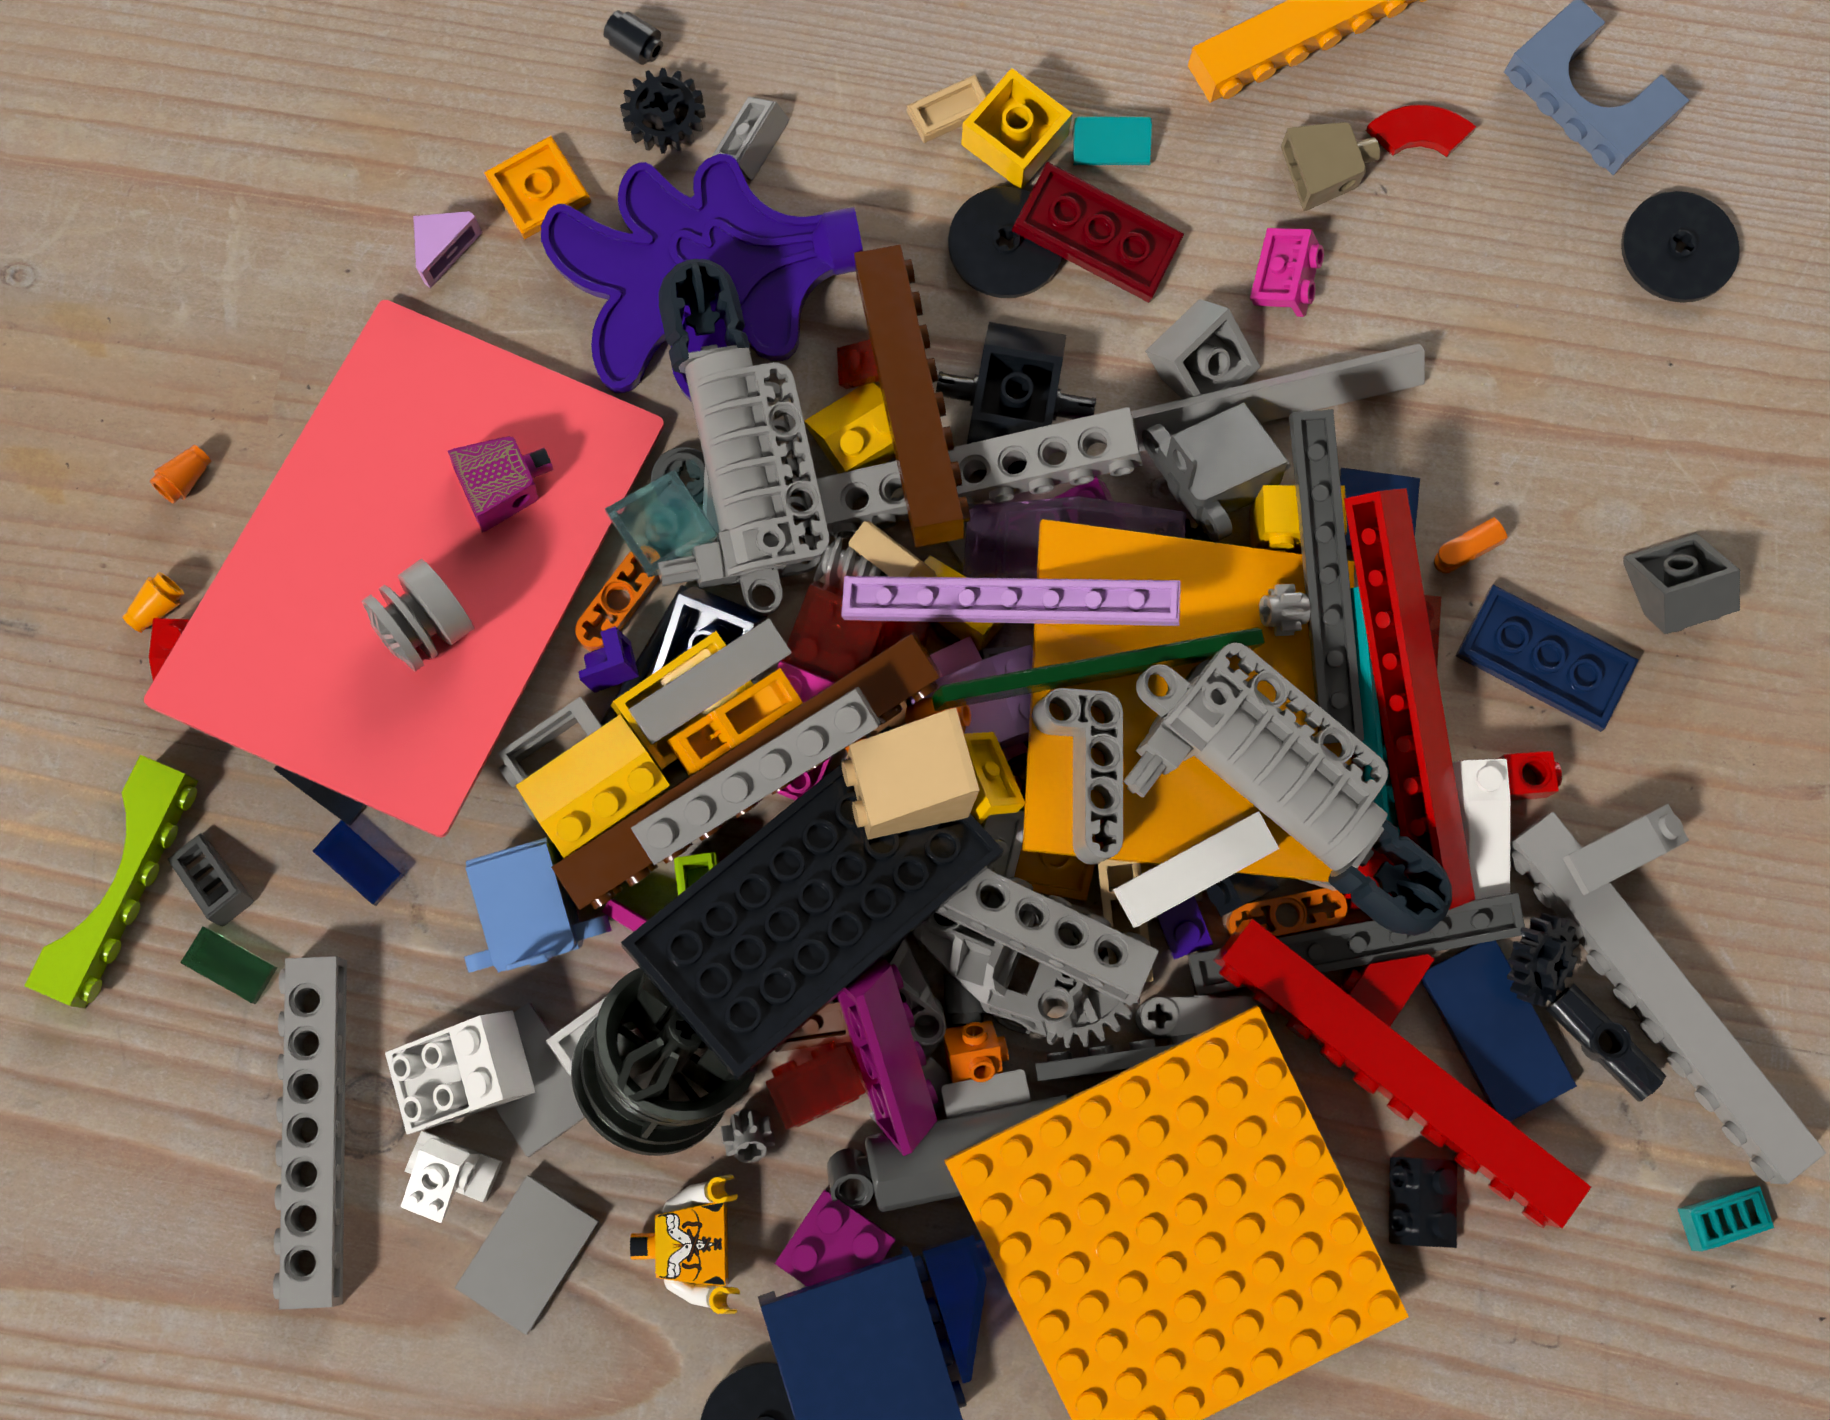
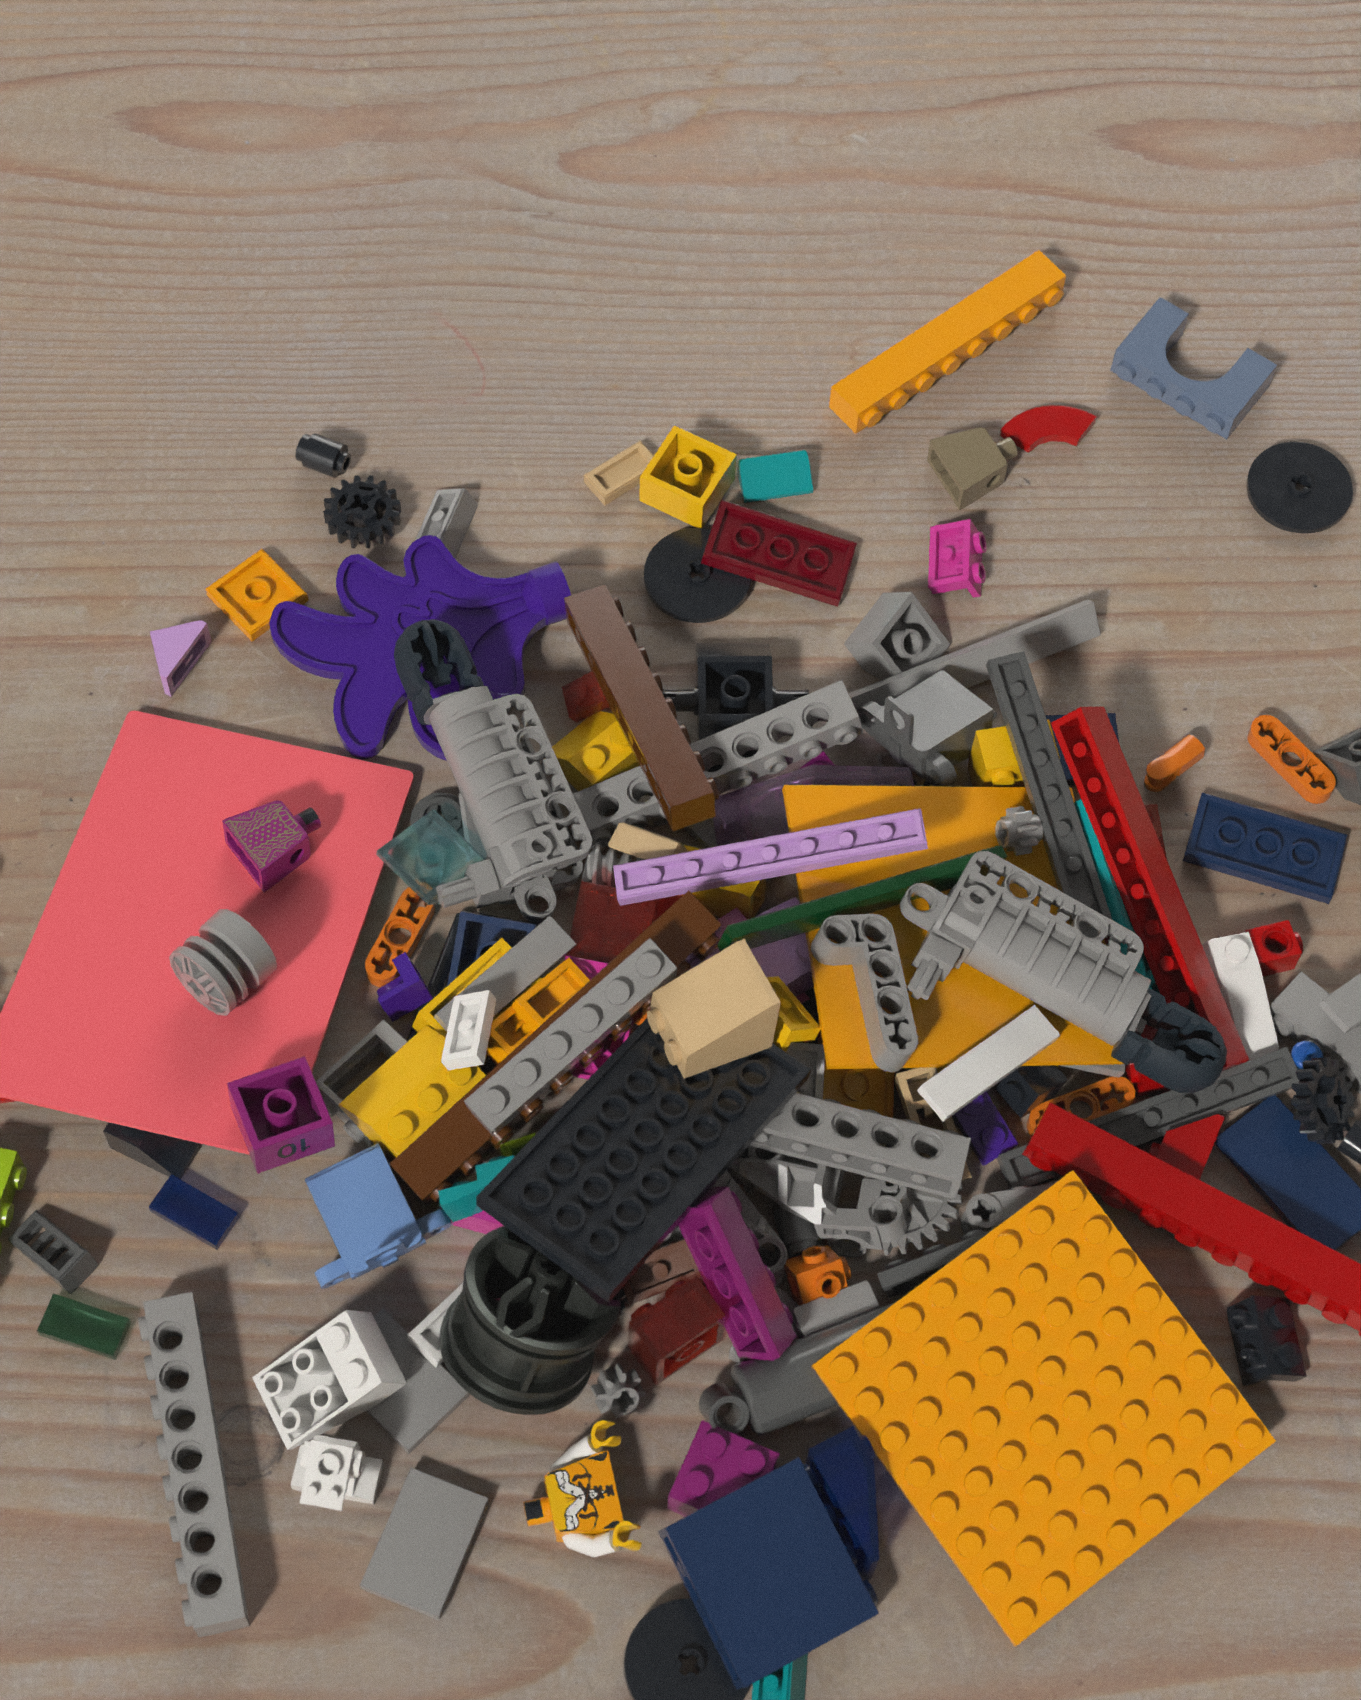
camera: 10 degrees left, 15 degrees down
none -> magenta brick [227,1056,335,1174]
none -> teal slope [438,1155,515,1222]
none -> white plate [441,990,497,1071]
none -> orange beam [1247,715,1336,804]
none -> blue hair [1291,1041,1323,1070]

